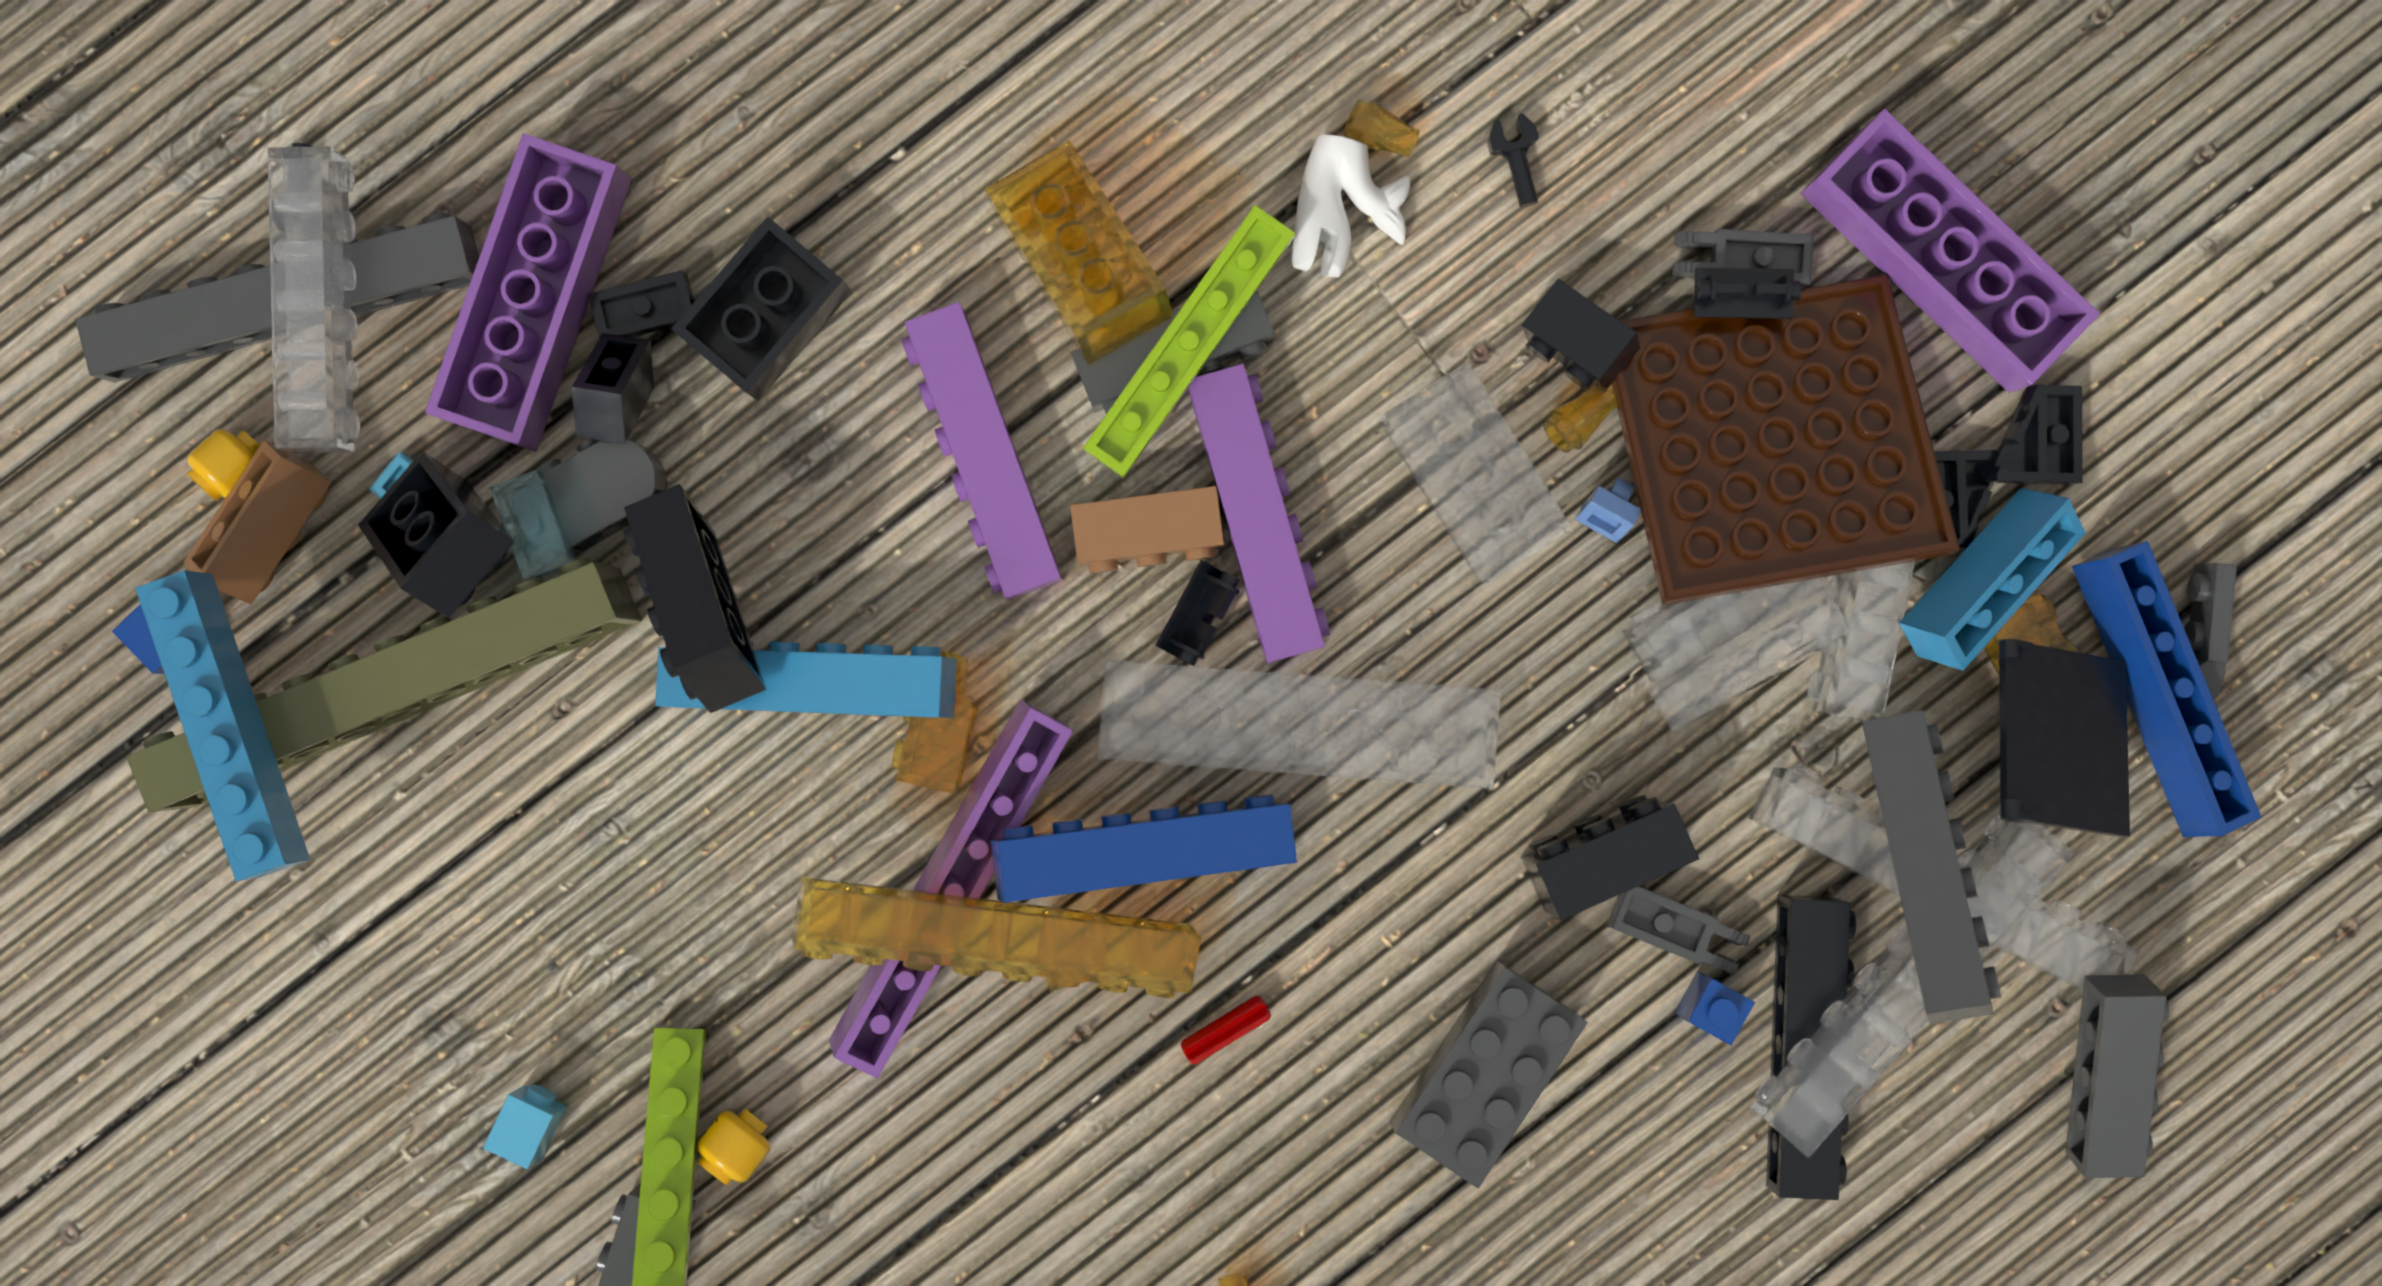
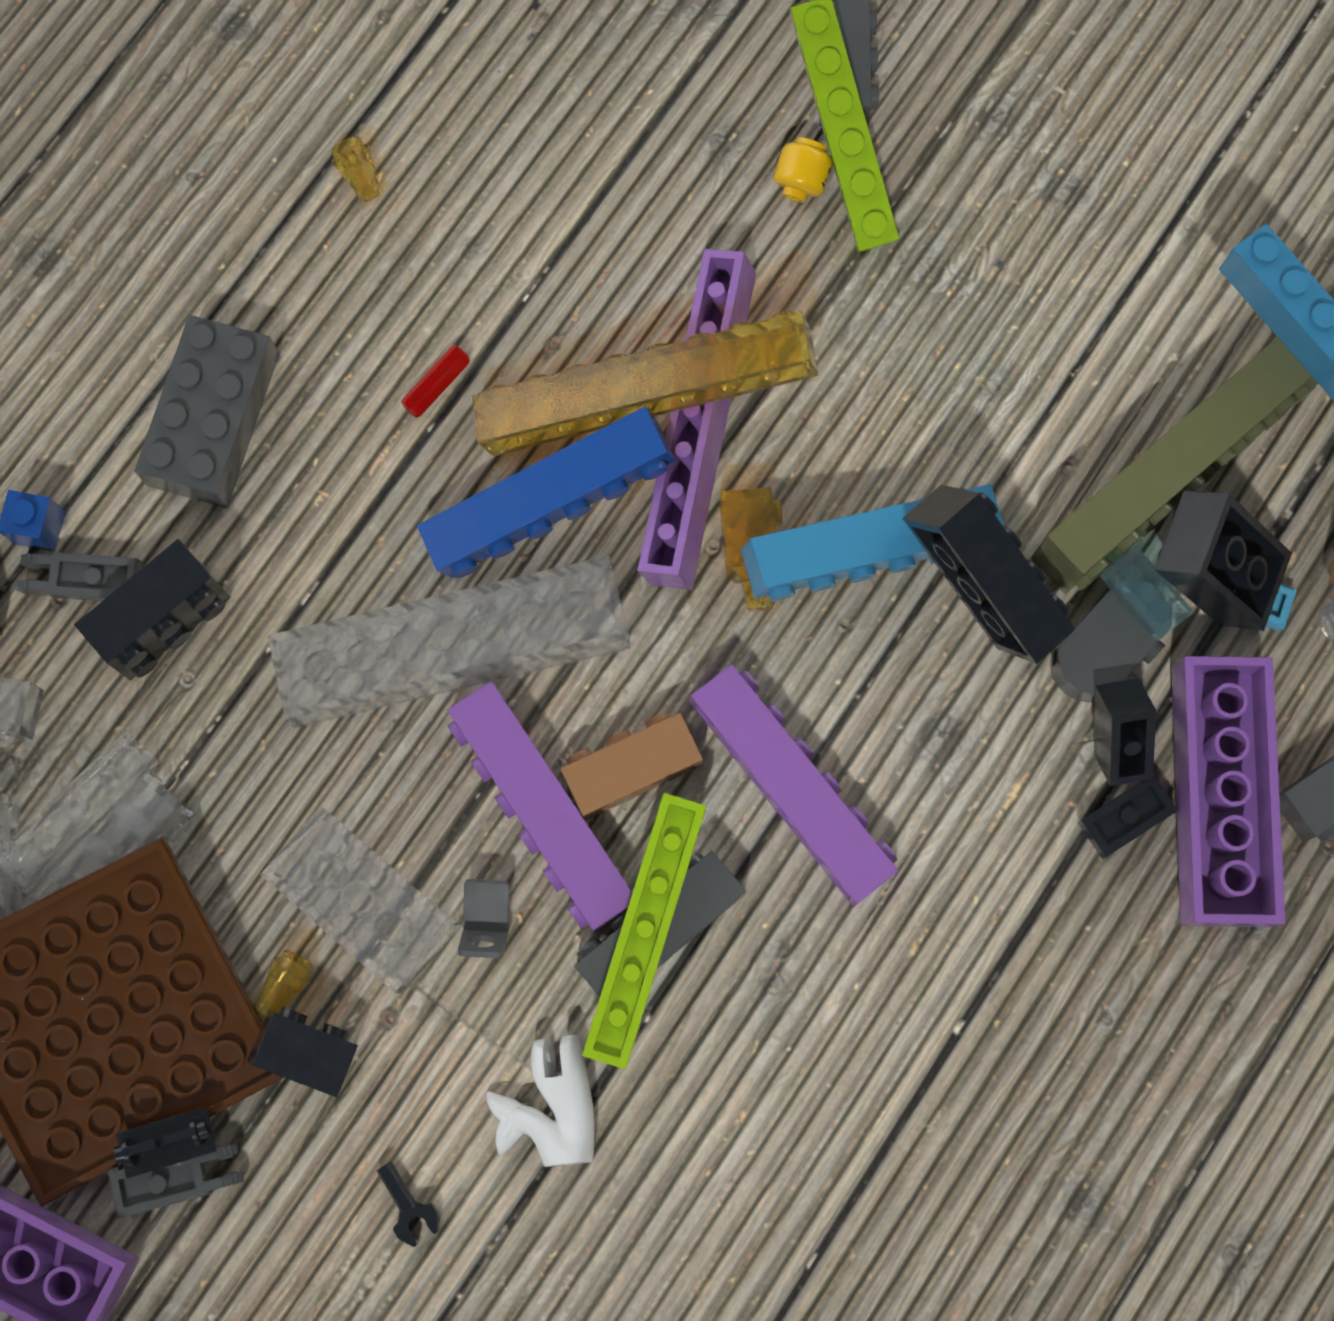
camera: 160 degrees right, 10 degrees down
medium azure brick [483,1084,567,1170] -> none
black brick [671,217,852,401] -> none
clear yellow brick [984,140,1173,365] -> none
black hinge [1155,559,1240,666] -> none
clear yellow cone [1344,100,1419,157] -> none
medium blue tile [1575,477,1642,543] -> none
none -> dark grey bracket [458,879,509,958]

